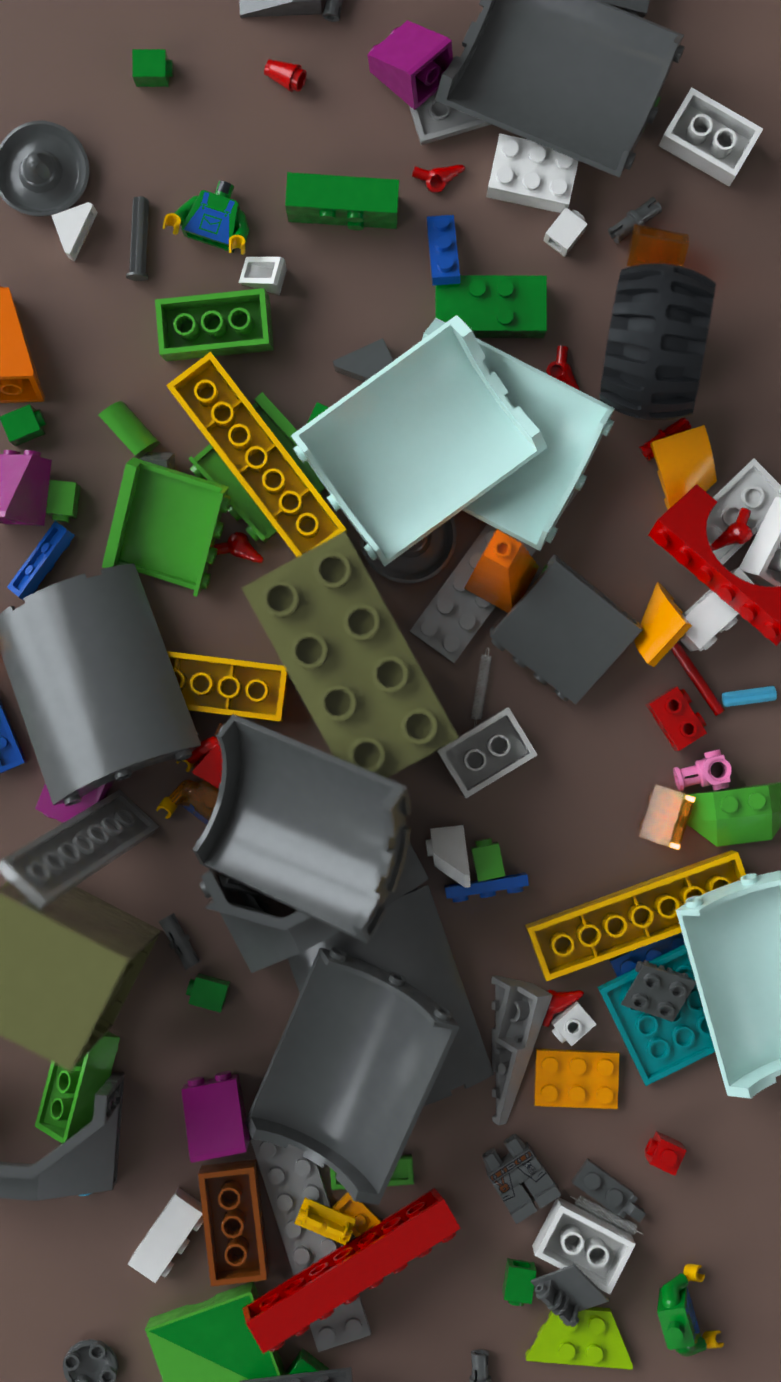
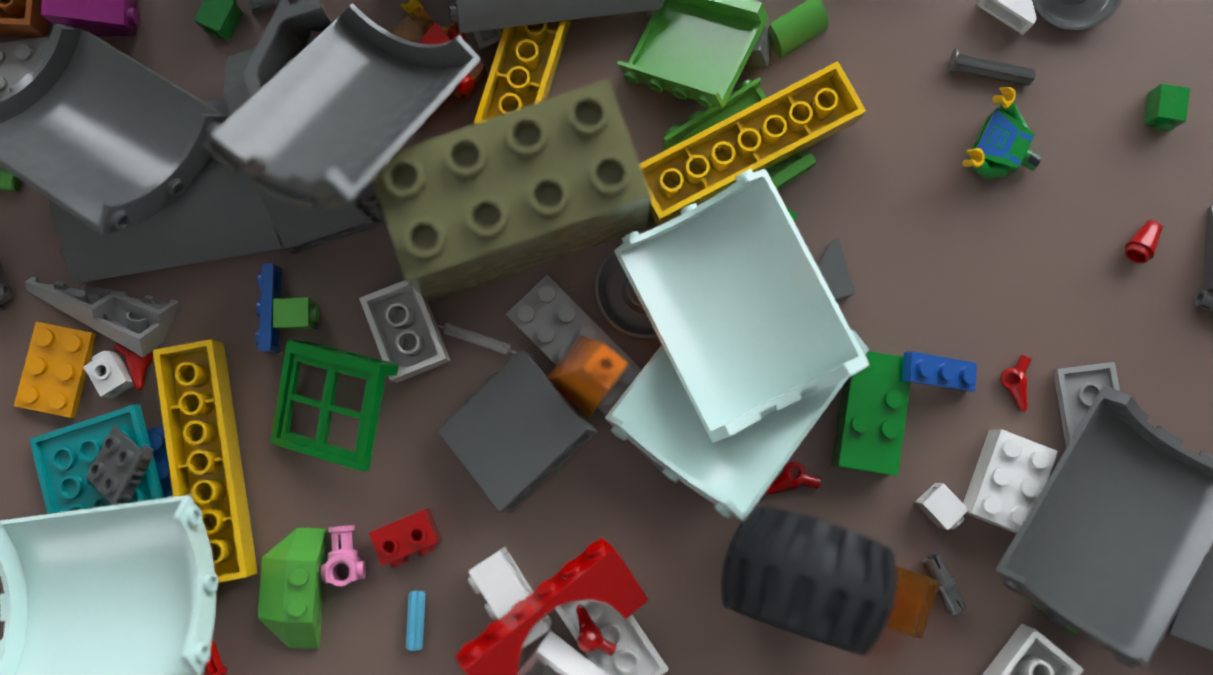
camera: 100 degrees right, 5 degrees down
bright green brick [155,288,274,361] -> none
red animal [213,532,264,563] -> none
white slope [239,257,287,295] -> none
green brick [285,172,399,230] -> none
magenta slope [367,20,453,110] -> none
white slope [426,825,471,888] -> none
light orange slope [634,582,692,667] -> none
red axle [639,417,692,461] -> none
clear orange brick [639,784,696,850] -> none
light orange slope [650,425,717,510] -> none
red bar [670,642,725,716] -> none
none -> green window [270,340,399,472]

